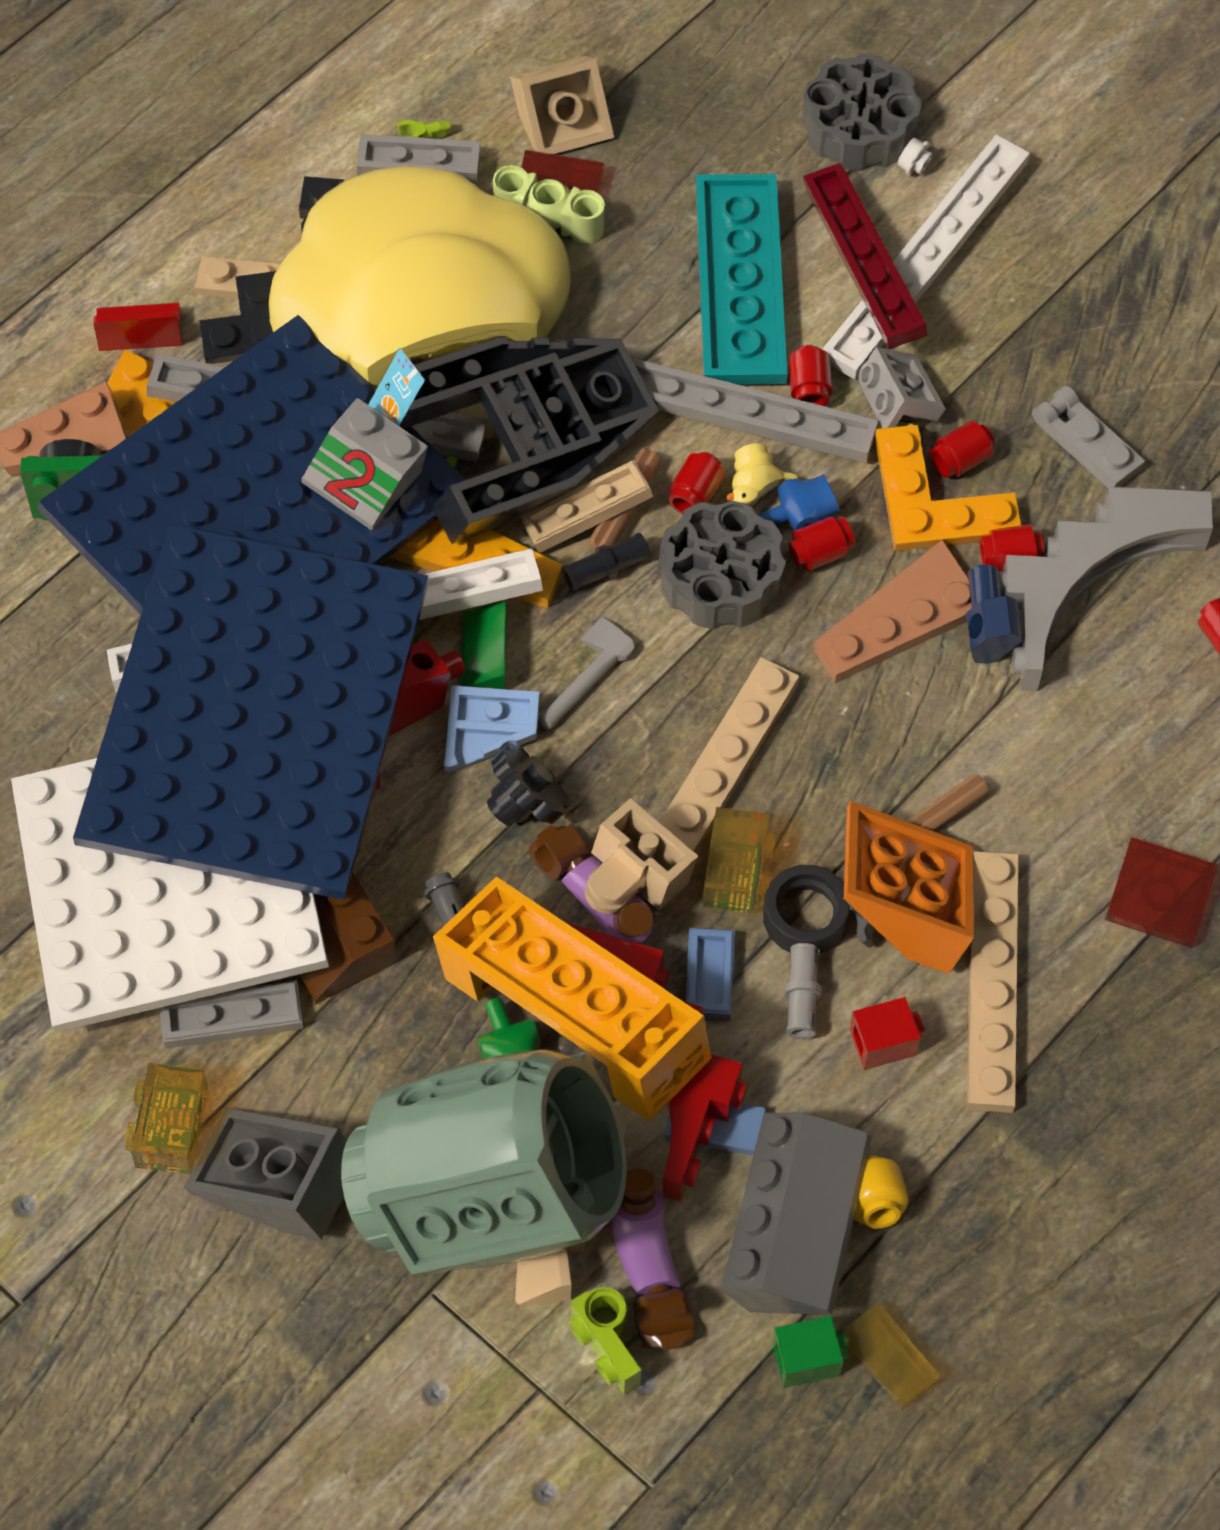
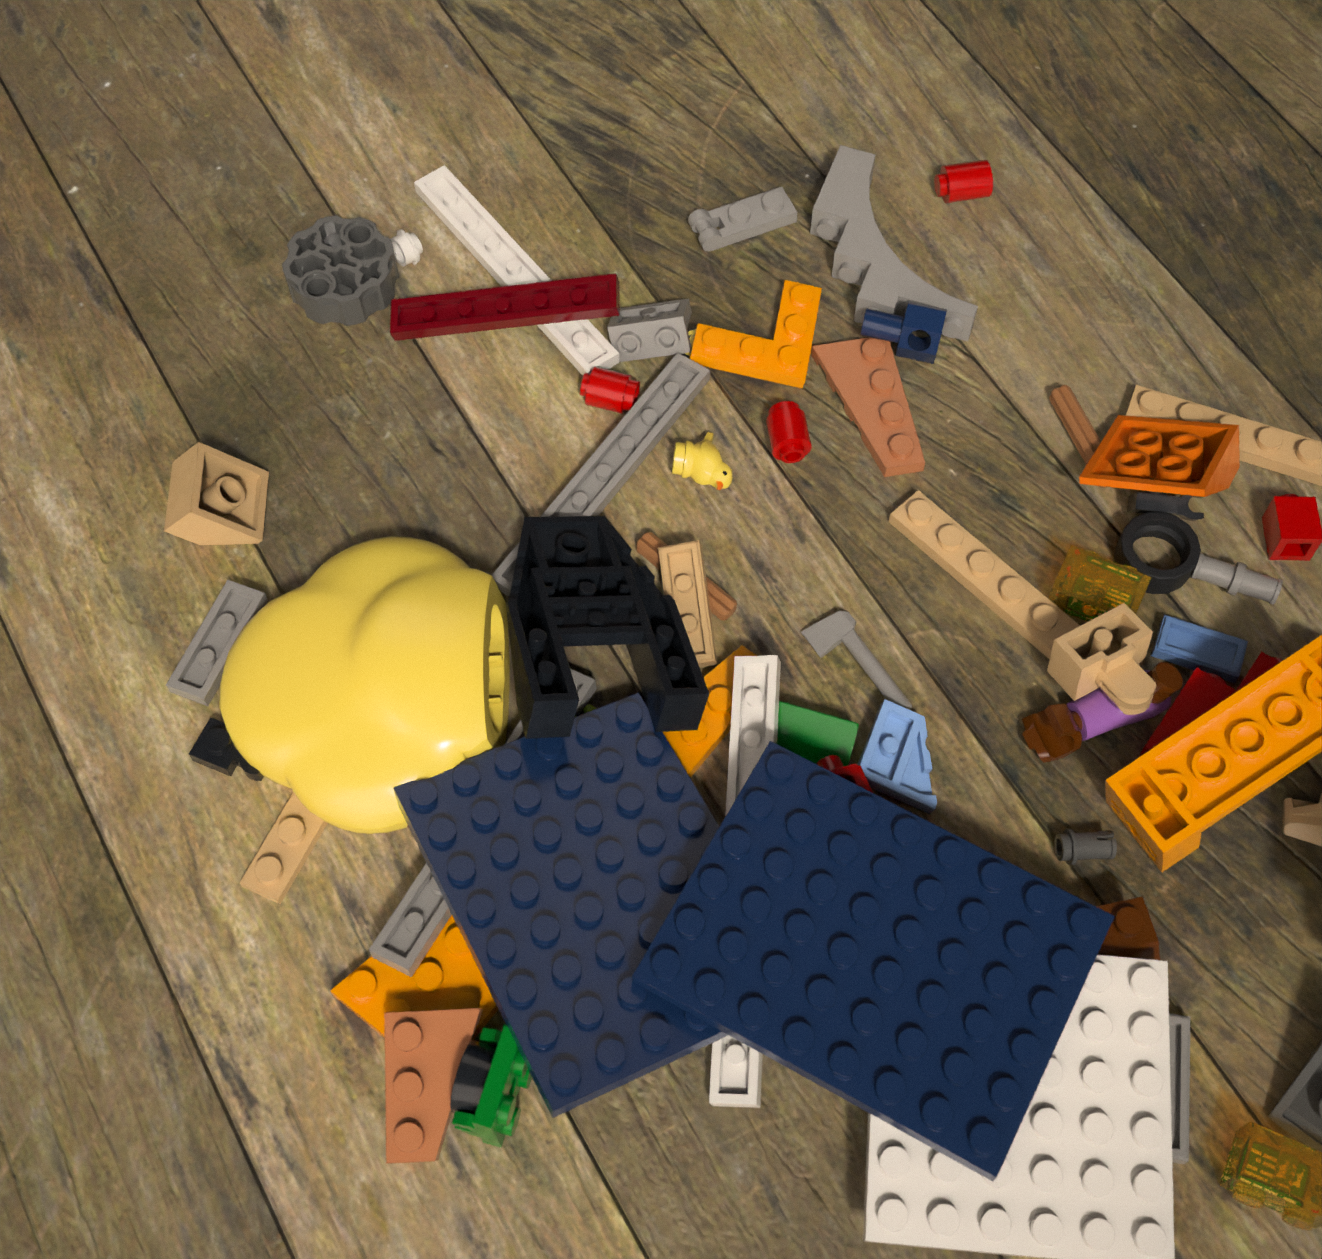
camera: 70 degrees left, 0 degrees up
red panel [93,303,182,351] -> none
black plate [199,271,276,364] -> none
light grey slope [301,398,428,530] -> none
medium azure sticker [368,348,425,426] -> none
lime piece [397,120,452,138] -> none
green piece [477,998,541,1059] -> none
black plant [487,743,570,826] -> none
yellowish green piece [493,165,605,244] -> none
clear red tile [521,150,604,193] -> none
black pin [562,533,651,591] -> none
dark grey connector [659,500,786,629] -> none
red brick [669,452,725,514] -> none
teal plate [695,174,788,384] -> none
blue piece [758,474,841,530] -> none
red brick [930,421,995,478] -> none
red brick [979,524,1044,572] -> none
clear red tile [1105,837,1218,948] -> none

